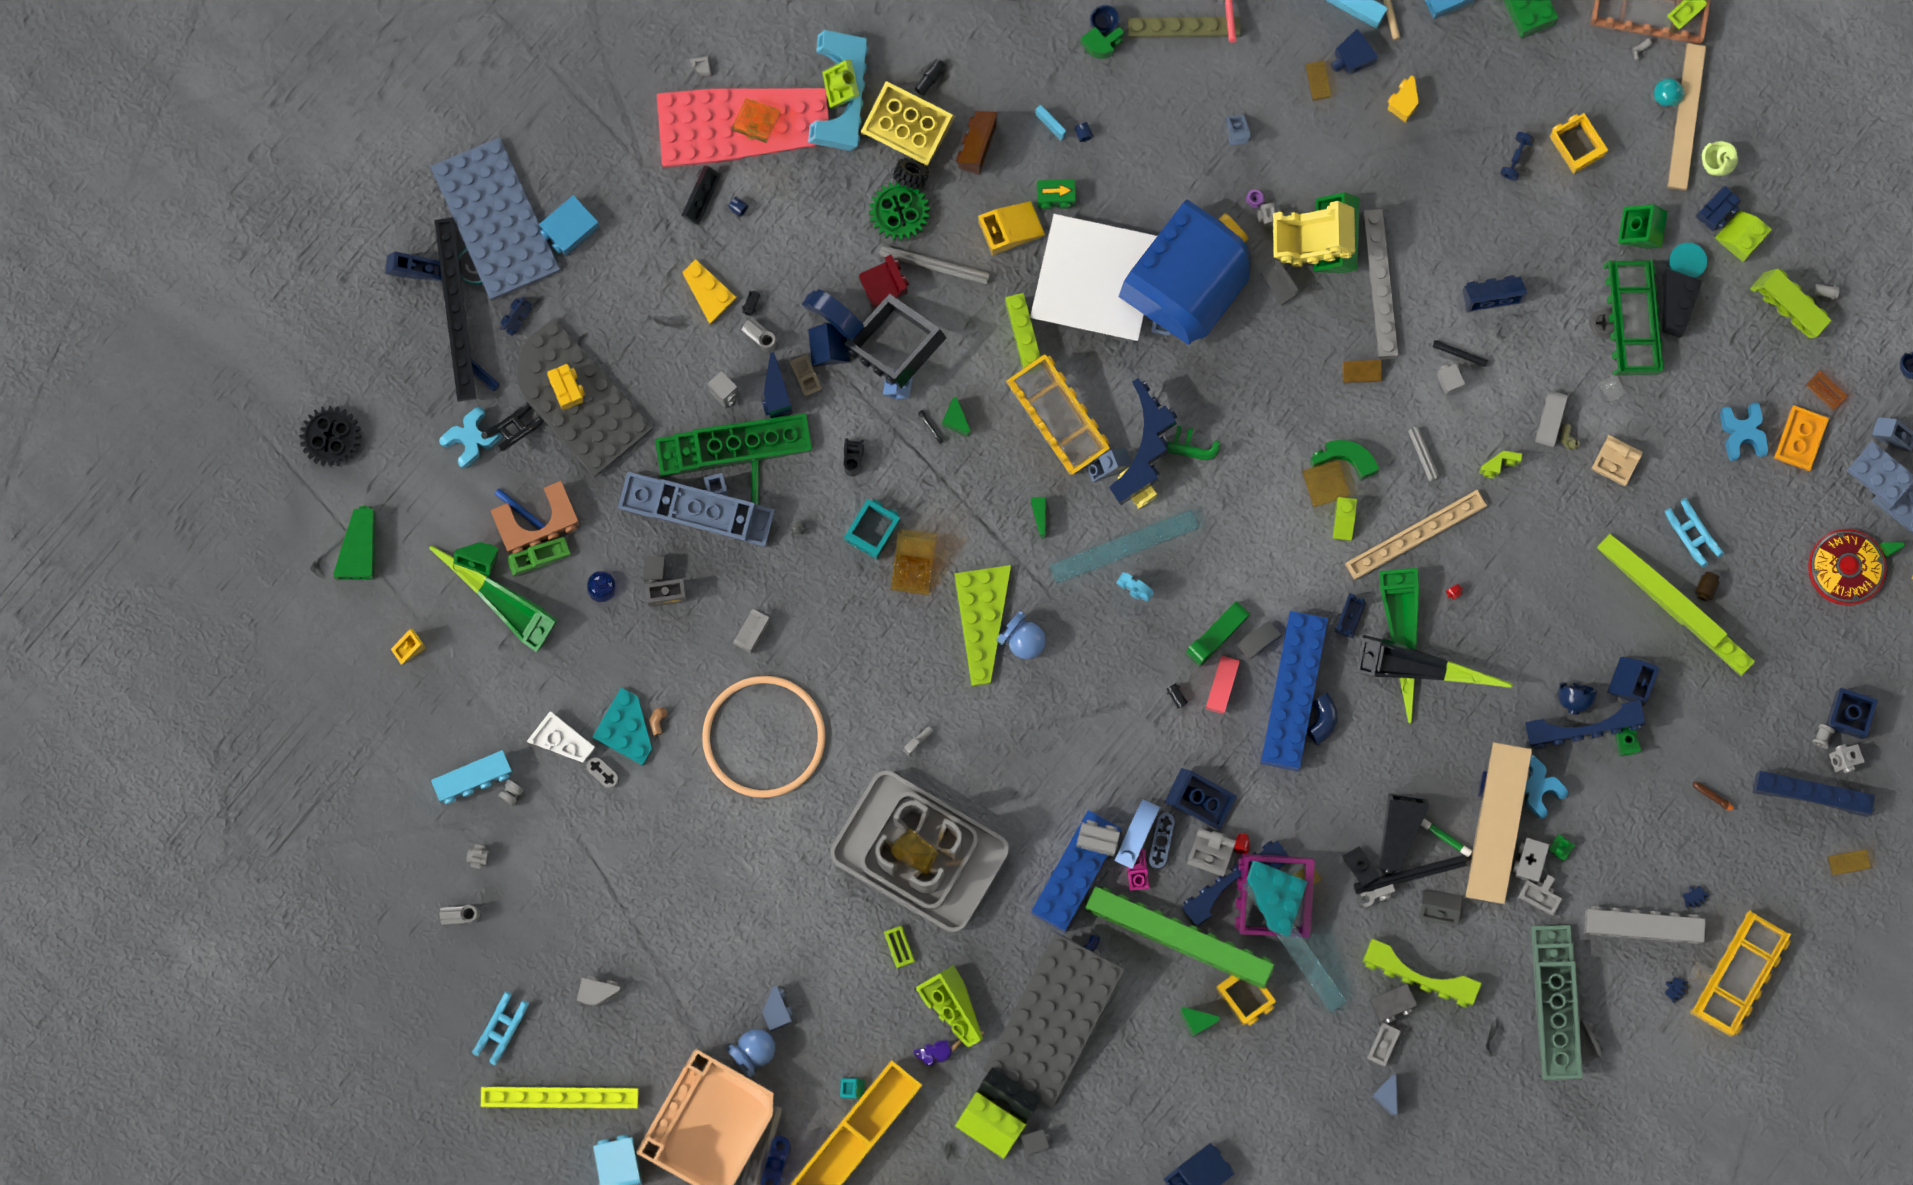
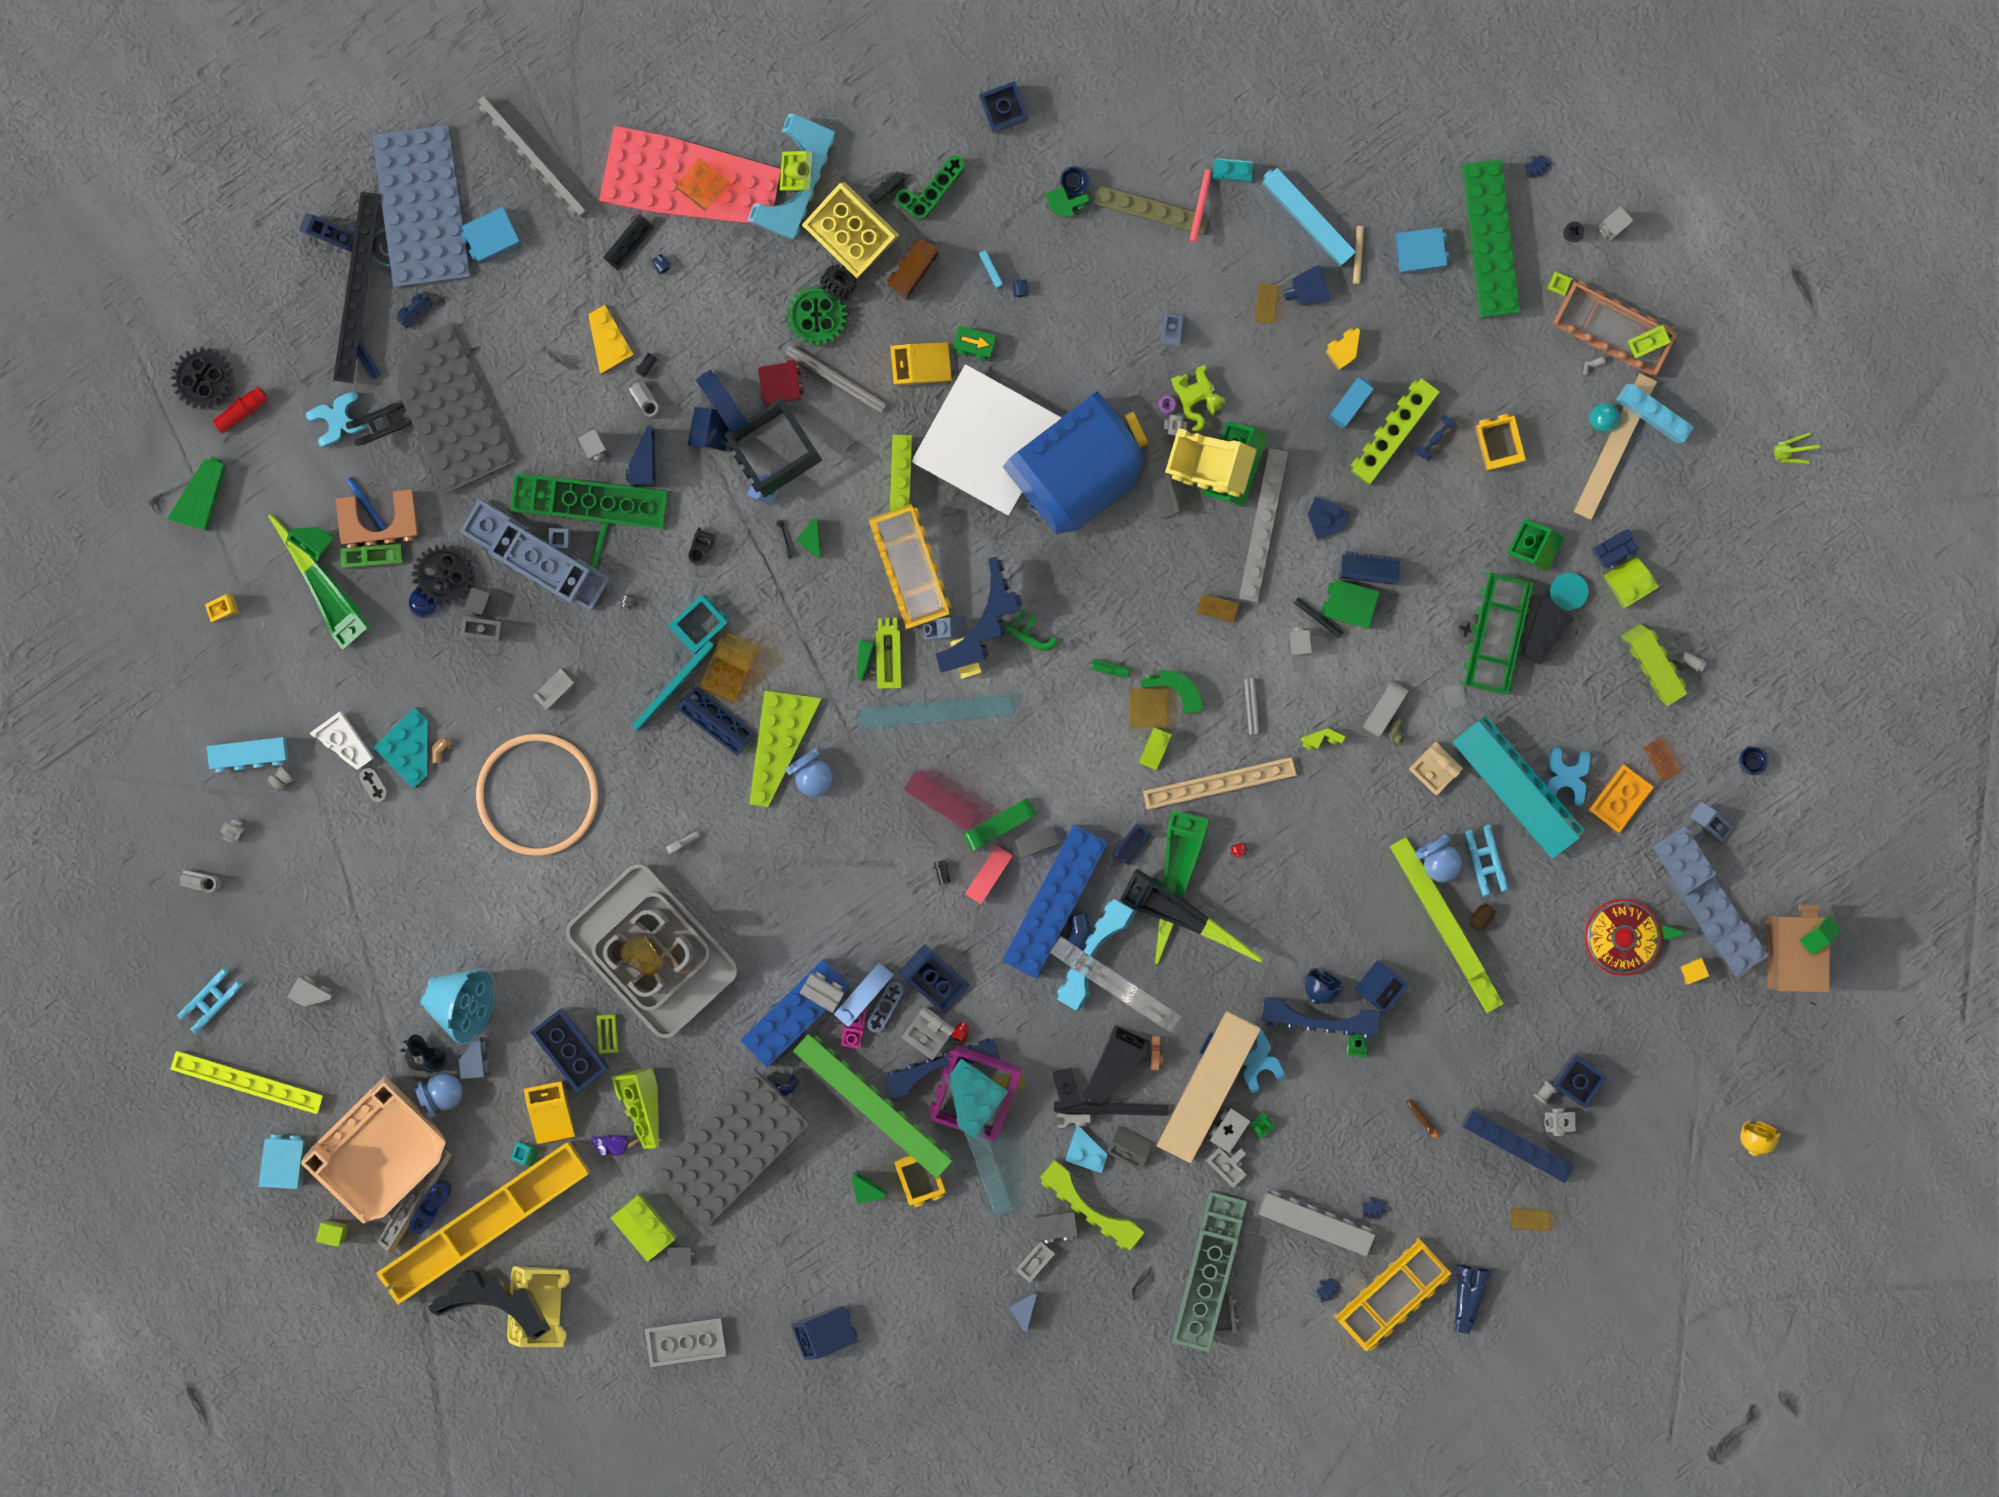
camera: 15 degrees right, 10 degrees up
yellow brick [547,364,585,410] -> none
light grey tile [690,56,711,76] -> none
dark tan slope [789,354,822,396] -> none
black arch [976,1067,1041,1124] -> none
medium azure plate [1116,572,1154,602] -> none
green bar [1421,819,1472,857] -> none
yellowish green piece [1702,141,1738,176] -> none
none -> red piece [213,386,269,434]
none -> black helmet [399,1034,446,1073]
none -> black gear [412,544,475,607]
none -> medium azure cone [421,969,495,1044]
none -> light grey plate [478,96,587,218]
none -> yellow slope [524,1080,575,1144]
none -> dark blue brick [530,1008,610,1093]
none -> teal tile [631,641,715,731]
none -> dark blue fence [677,686,756,756]
none -> lime hinge [876,617,902,689]
none -> green beam [896,155,964,221]
none -> clear pink brick [903,769,980,831]
none -> clear piece [1050,936,1184,1034]
none -> medium azure arch [1057,899,1137,1011]
none -> medium azure wing [1065,1126,1107,1173]
none -> green axle [1091,659,1130,679]
none -> nougat plate [1151,1036,1163,1070]
none -> lime animal [1171,365,1226,432]
none -> dark blue plate [1307,497,1350,540]
none -> green brick [1321,579,1379,629]
none -> dark azure window [1328,378,1373,429]
none -> lime brick [1350,378,1439,485]
none -> medium blue tile [1414,833,1462,882]
none -> teal tile [1452,715,1585,859]
none -> dark blue piece [1454,1264,1493,1334]
none -> medium azure brick [1616,384,1694,443]
none -> lime plant [1774,433,1821,464]

